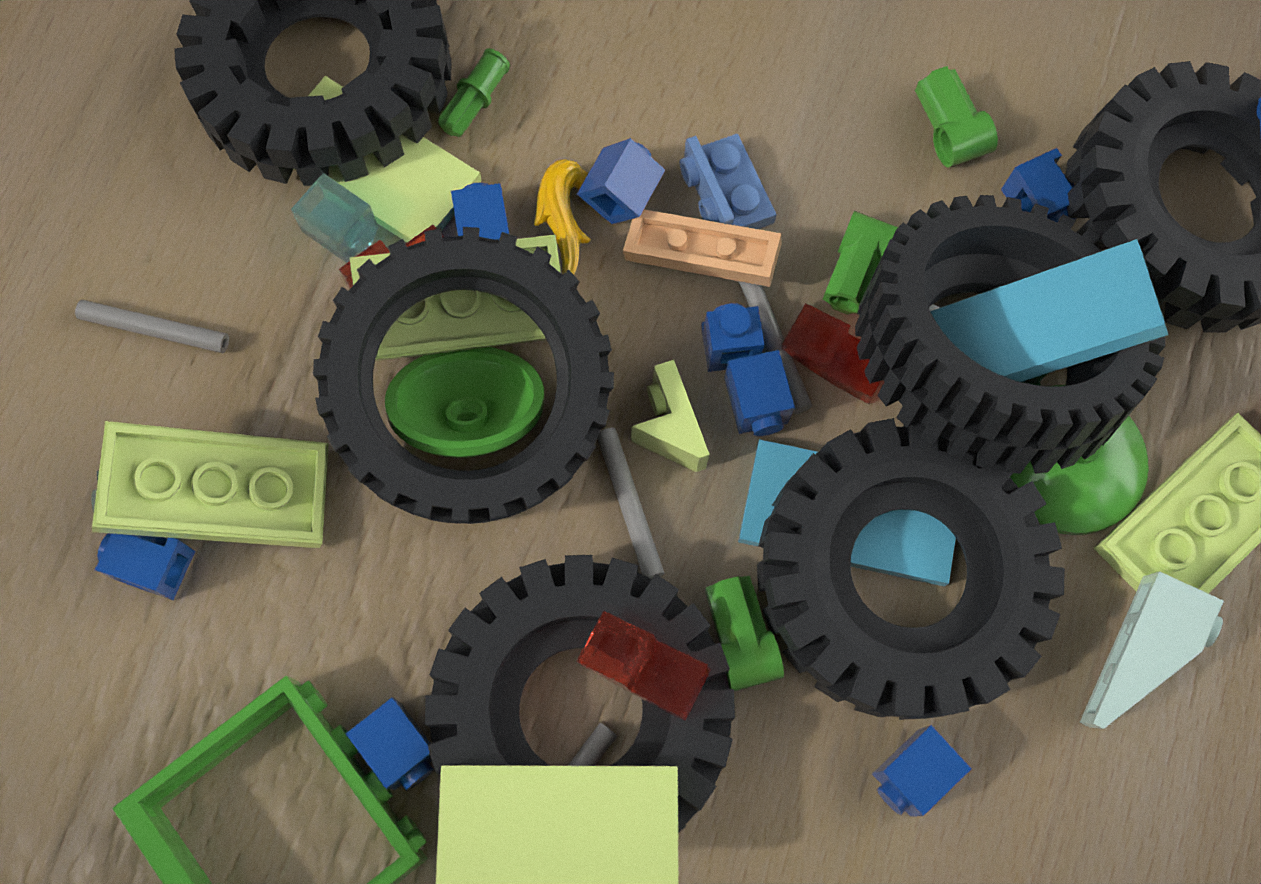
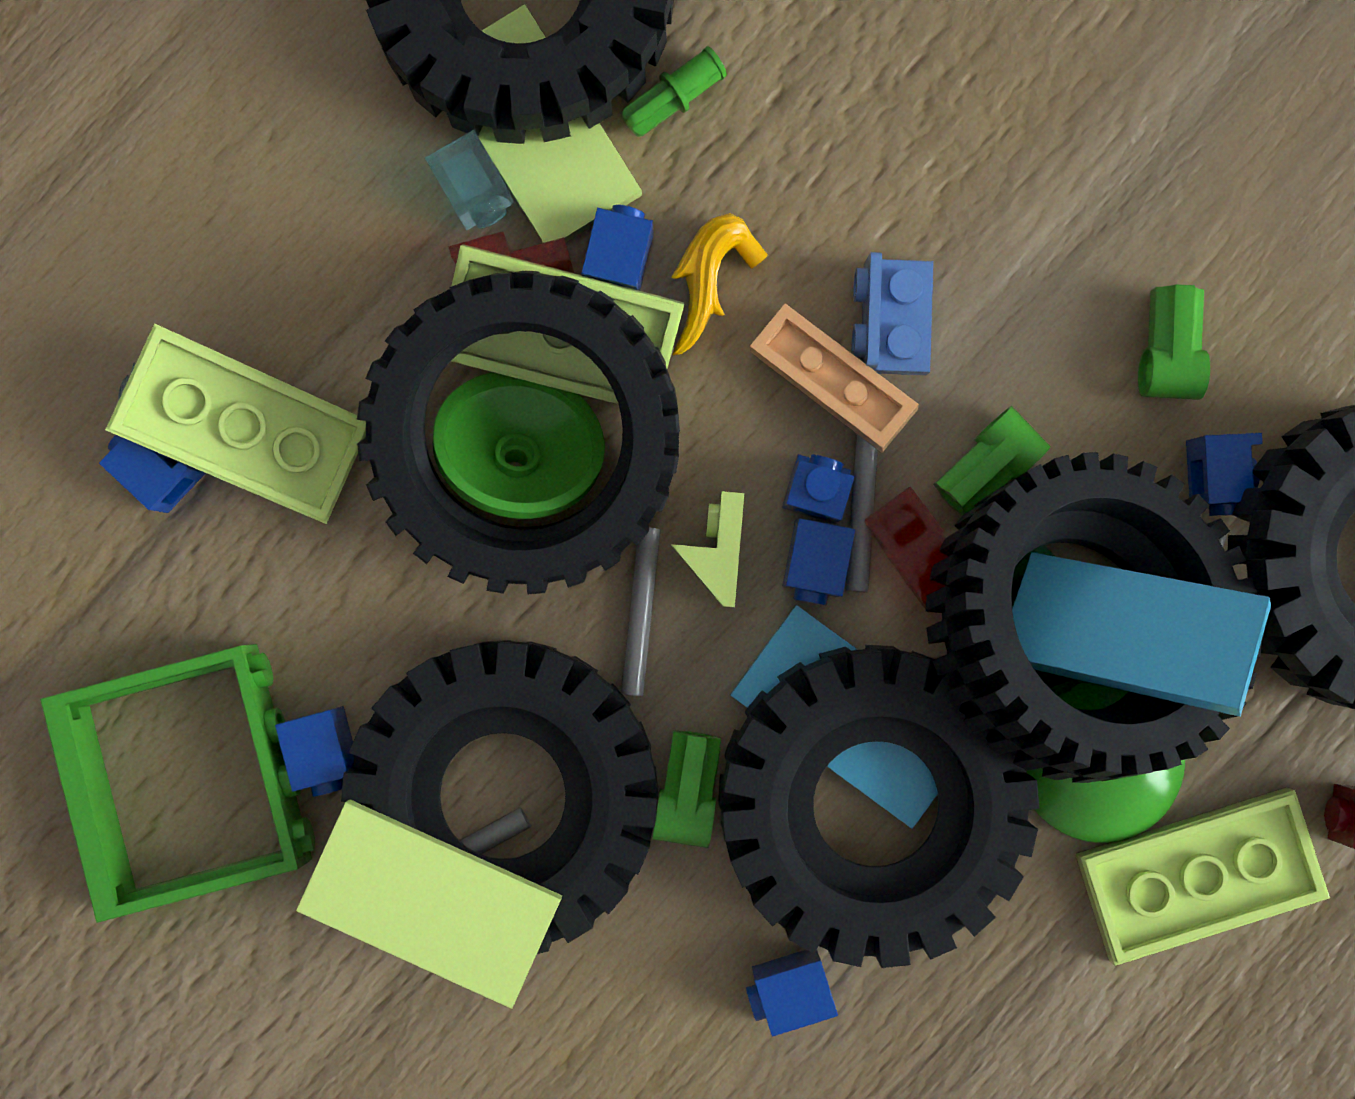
camera: 30 degrees right, 15 degrees up
light grey piece [75,300,229,353] -> none
brick [577,138,665,224] -> none
clear red slope [577,611,711,721] -> none
light aqua slope [1079,571,1224,729] -> none

